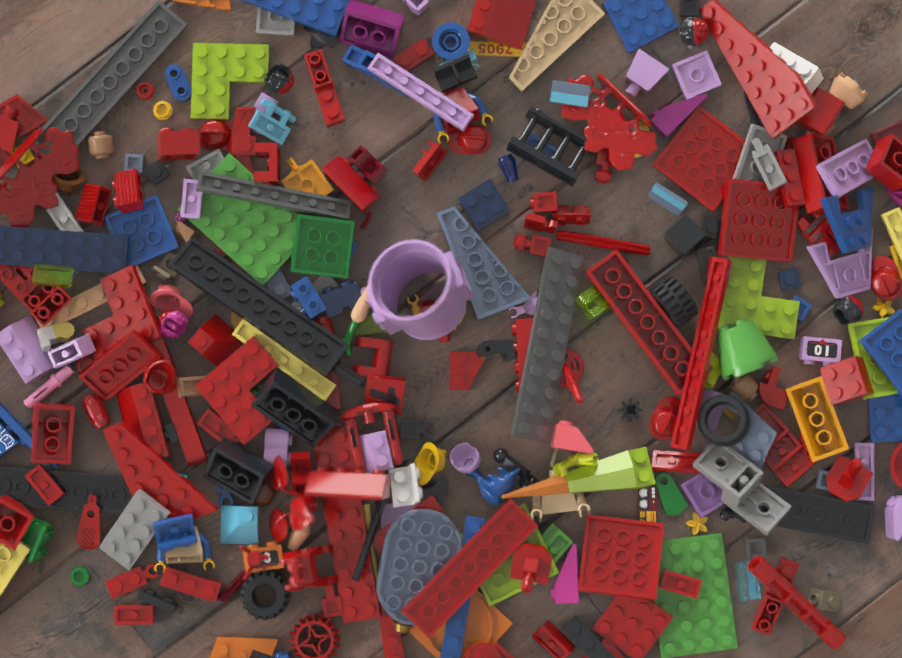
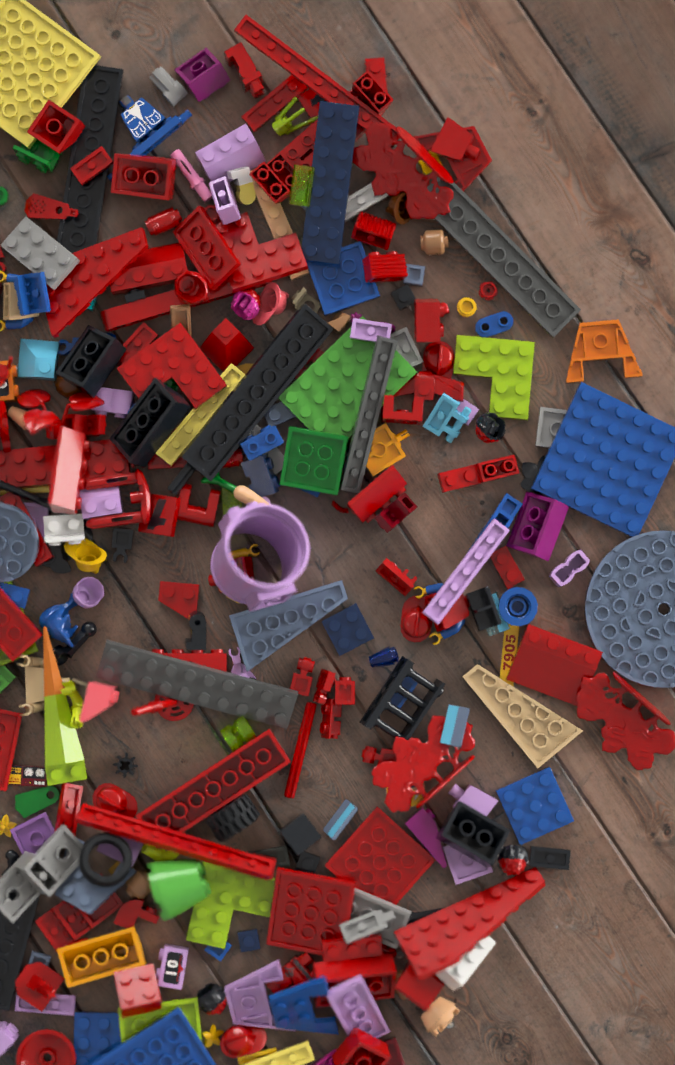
camera: 85 degrees right, 0 degrees up
none -> black slope [436,801,511,867]

